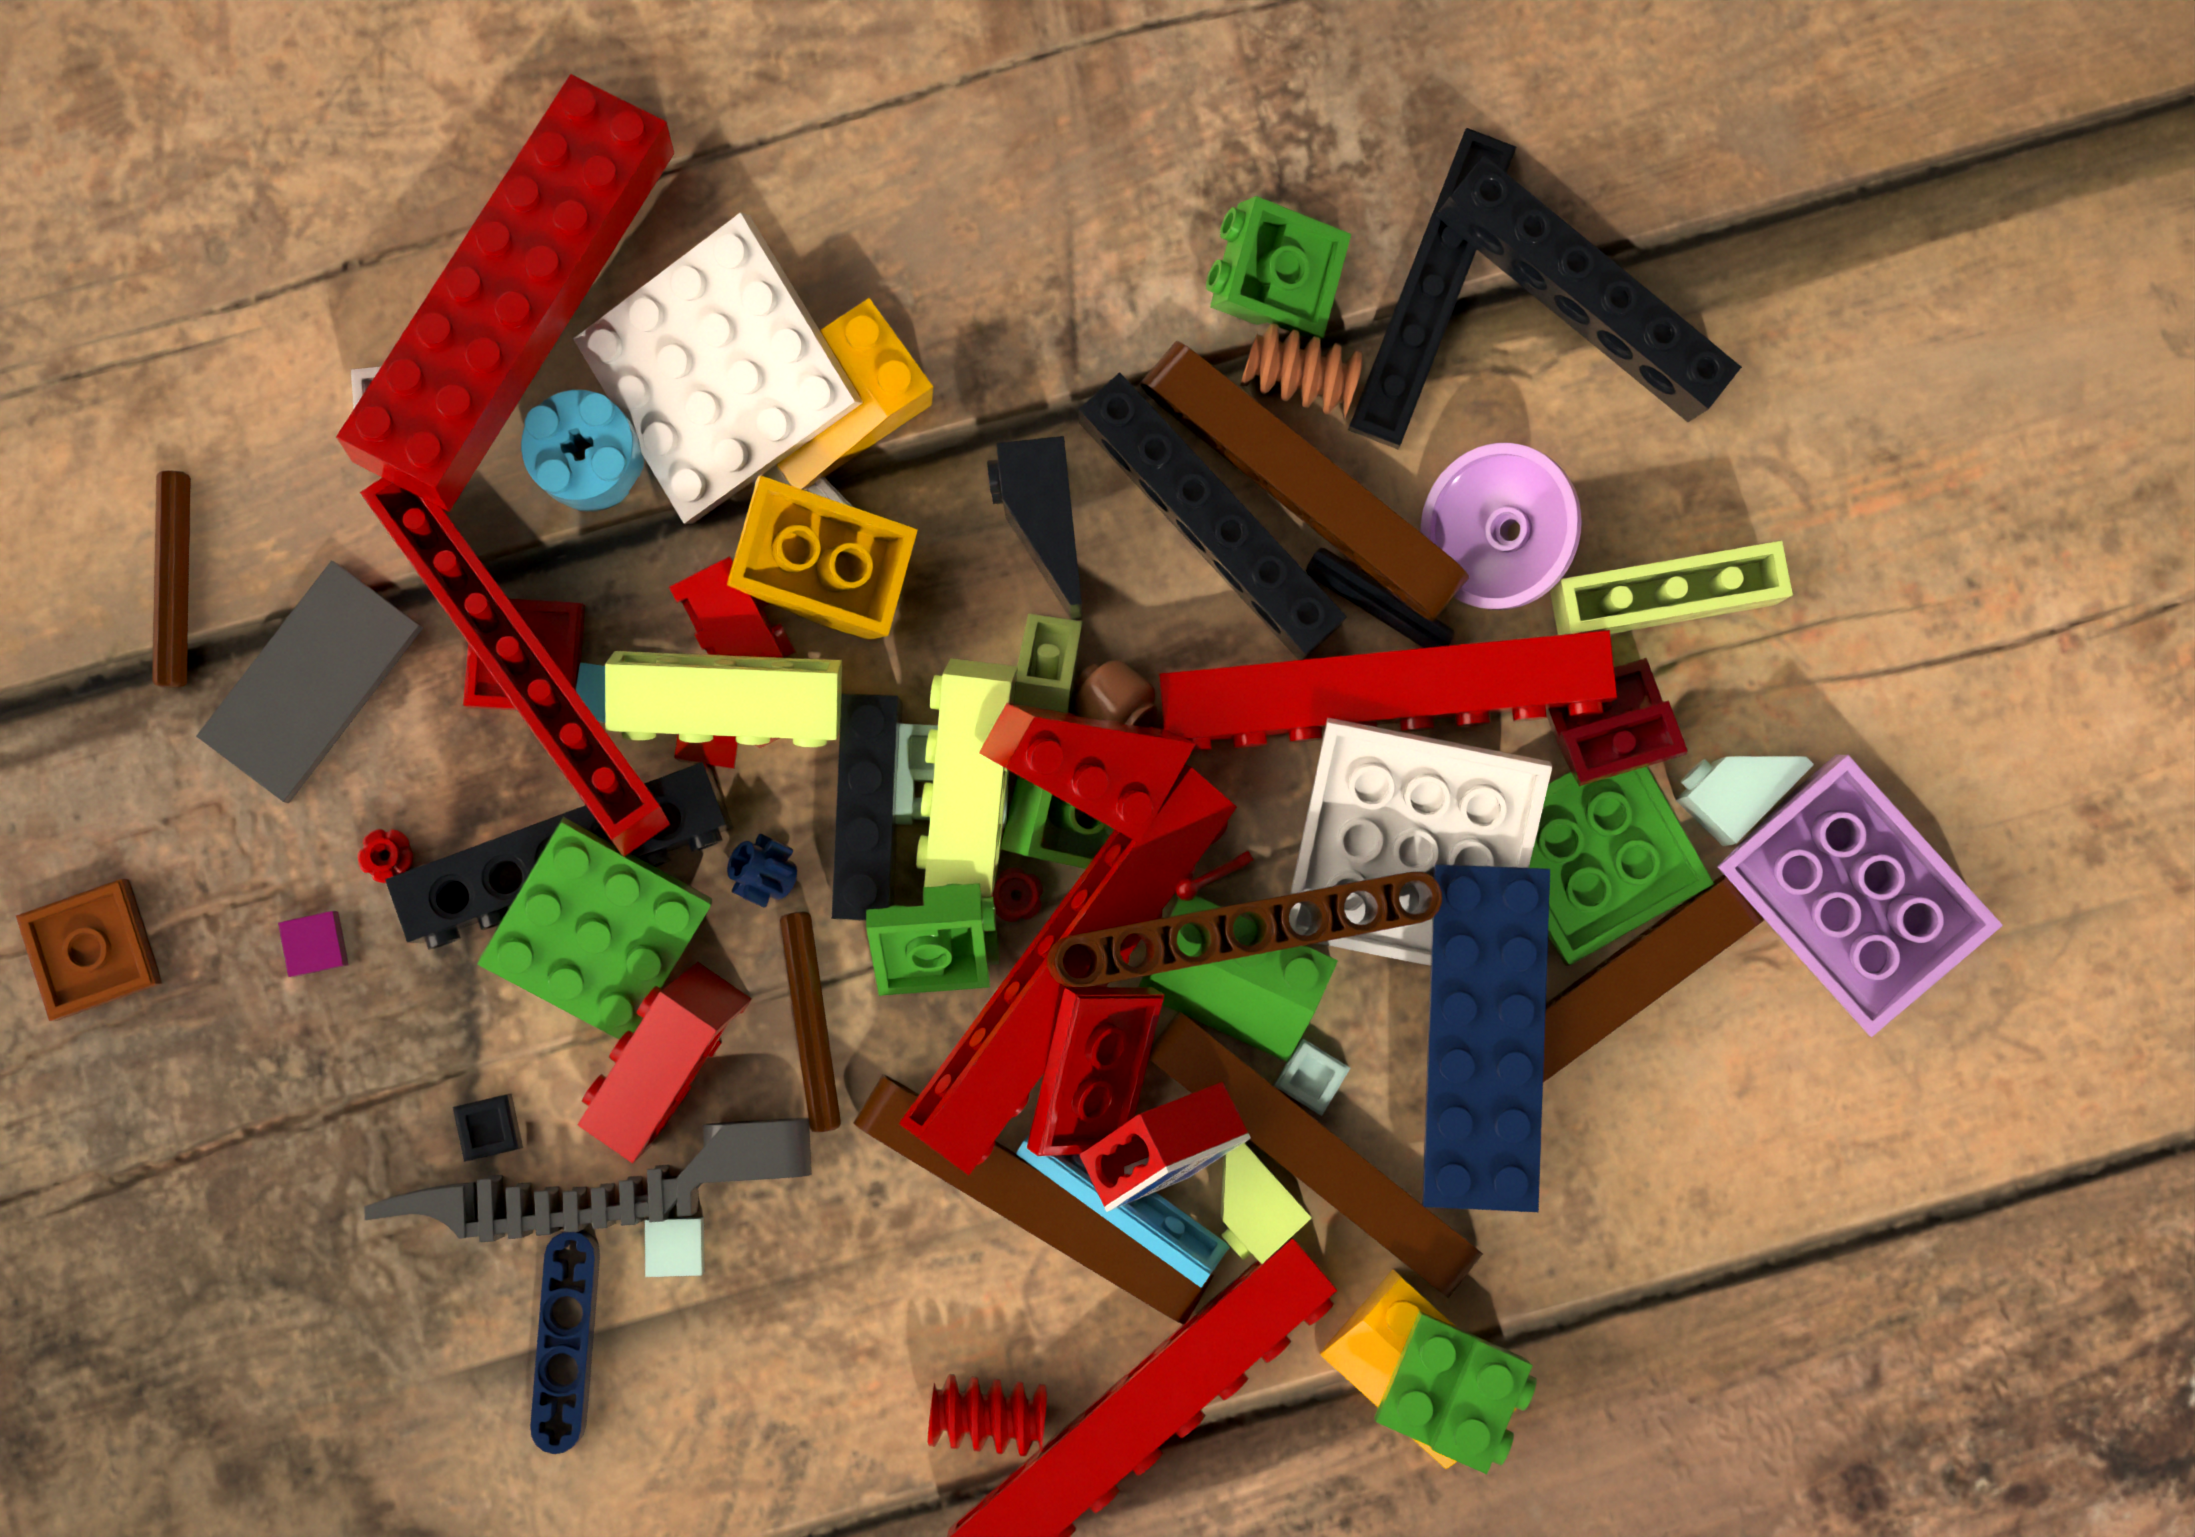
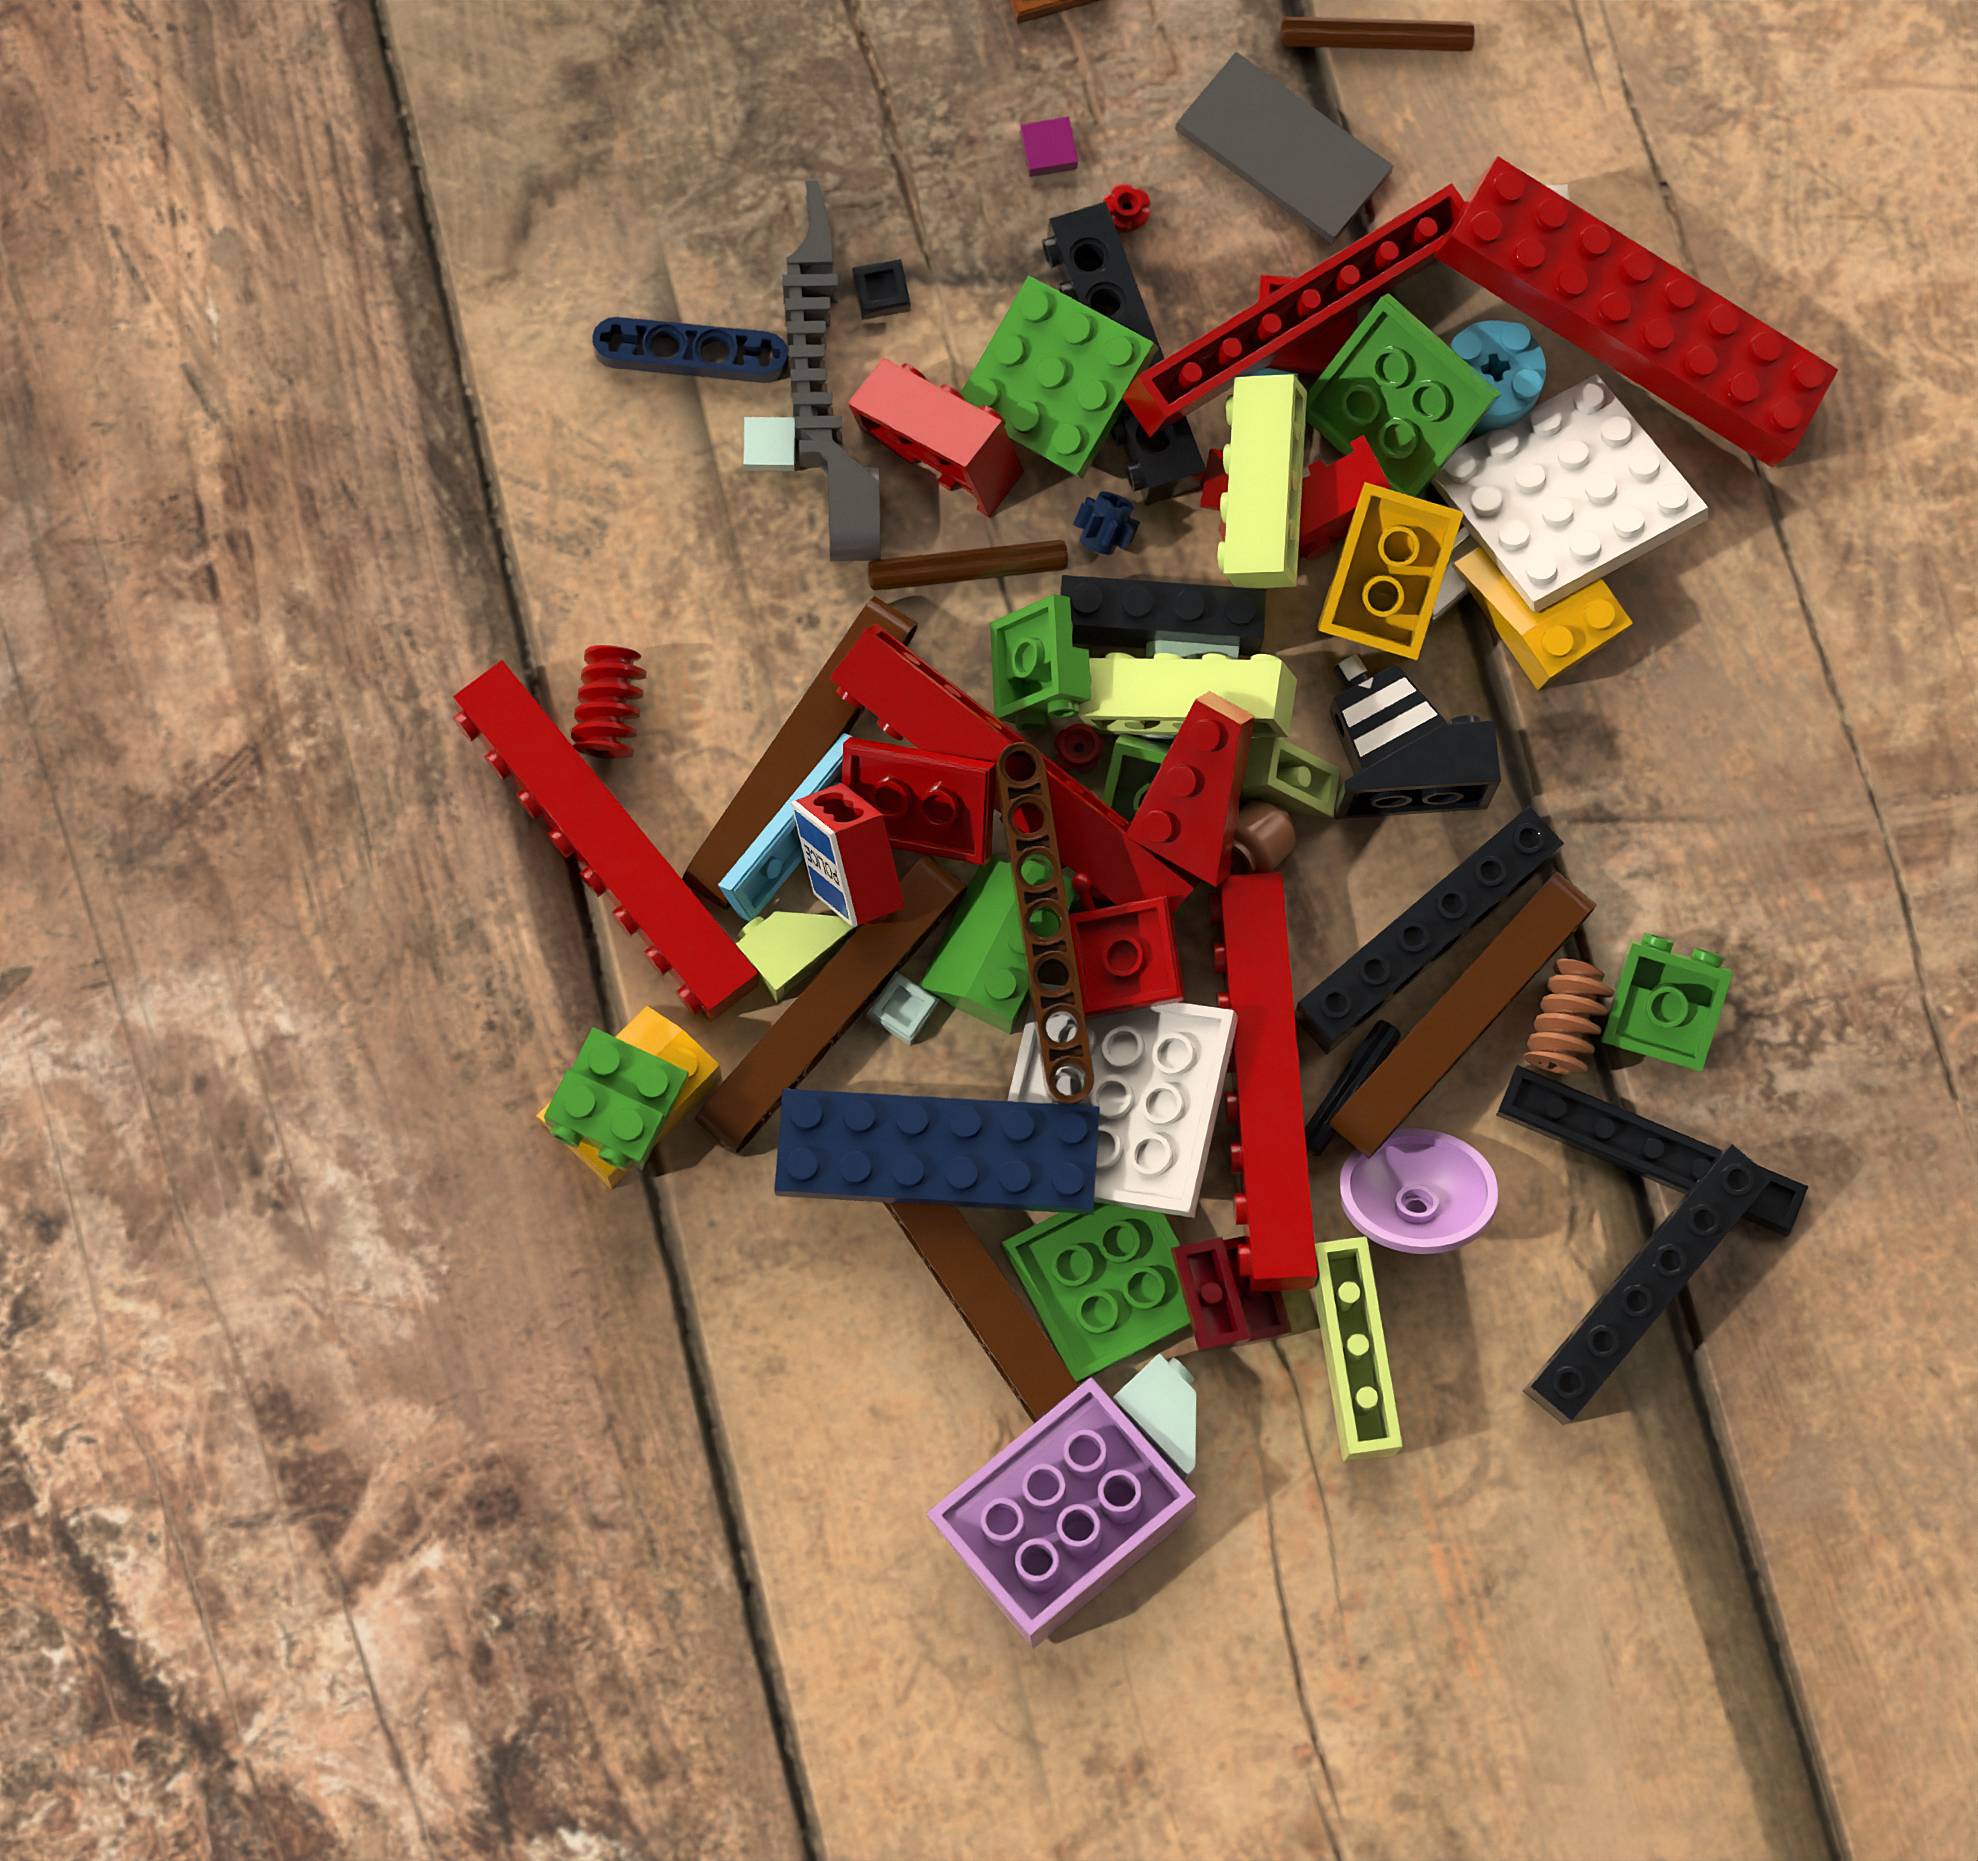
camera: 85 degrees right, 10 degrees down
none -> red tile [1069,896,1186,1020]
none -> bright green plate [1305,294,1501,498]
none -> torso [1329,654,1447,775]

